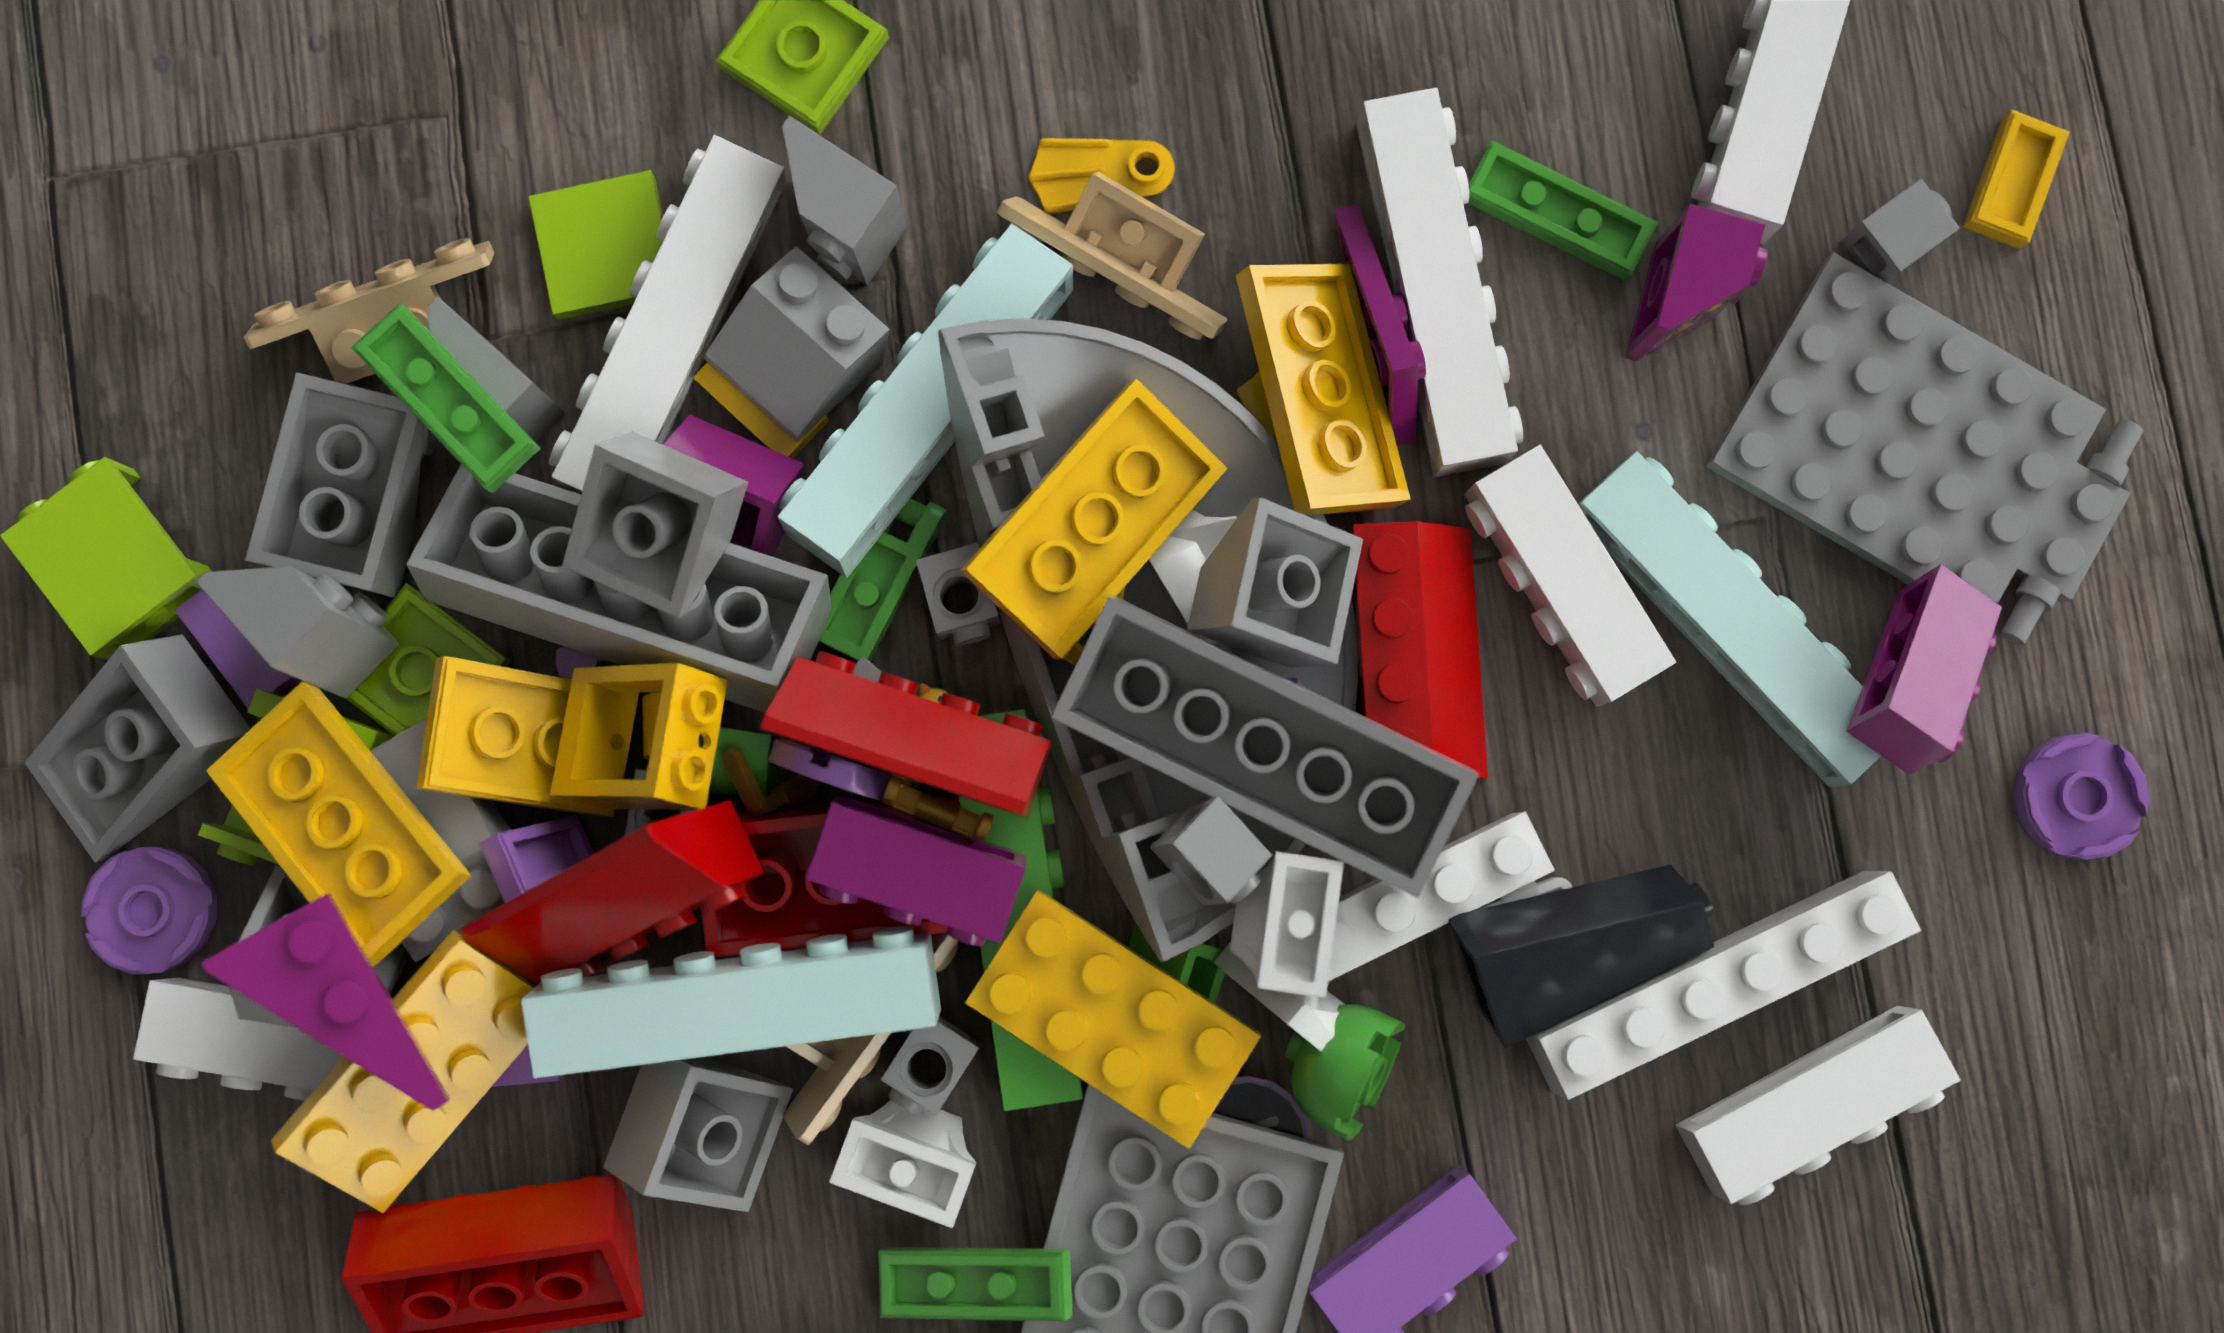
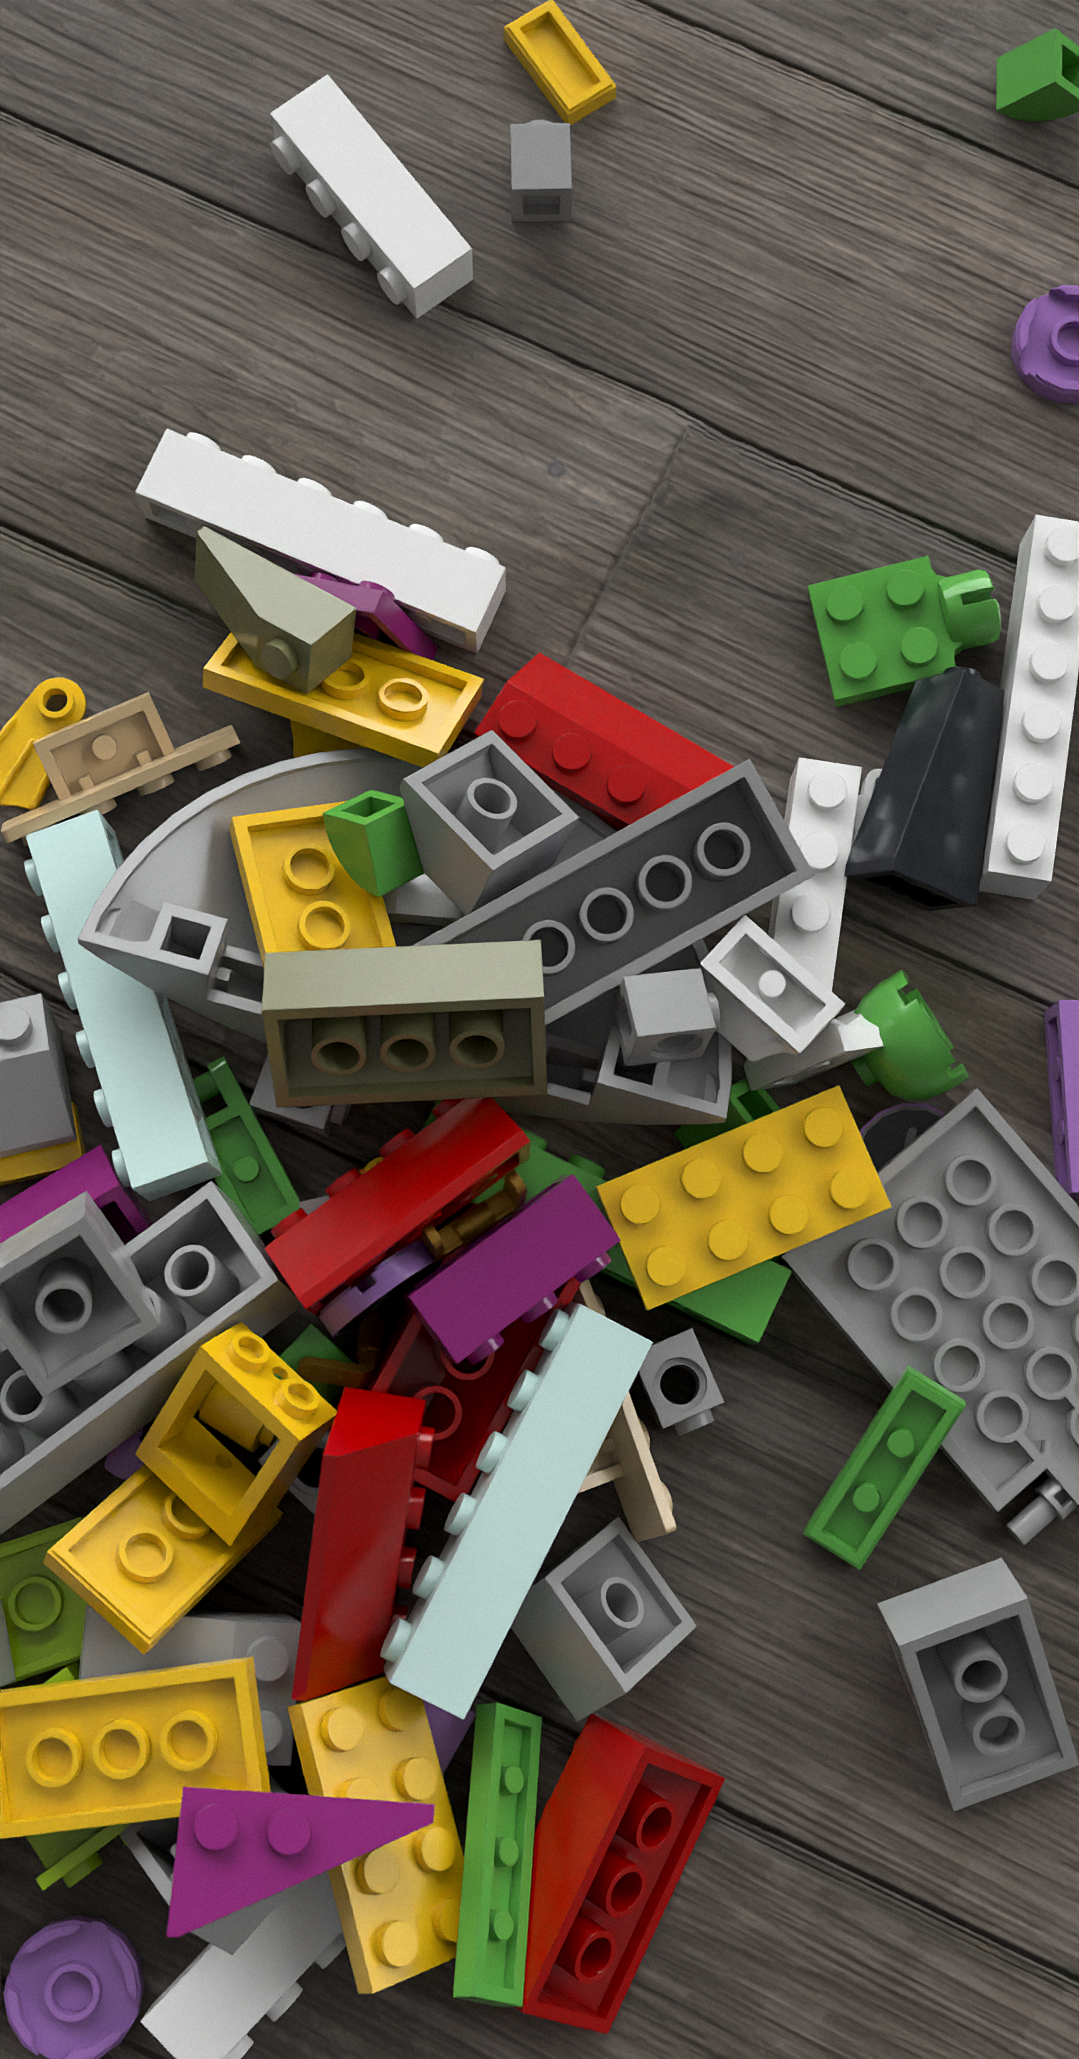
camera: 55 degrees left, 5 degrees down
medium lavender tile [479,815,594,904] -> none
white slope [829,1100,977,1228] -> none
white brick [1464,444,1677,707] -> none
bright green tile [1467,140,1658,282] -> none
light aqua brick [1578,451,1881,787] -> none
magenta slope [1625,204,1768,361] -> none
light grey plate [1705,253,2144,645] -> none
brick [1846,564,2002,775] -> none
none -> olive slope [195,526,357,694]
none -> olive slope [262,940,547,1108]
none -> bright green brick [322,790,424,897]
none -> bright green plate [453,1702,542,2008]
none -> bright green plate [808,556,1001,707]

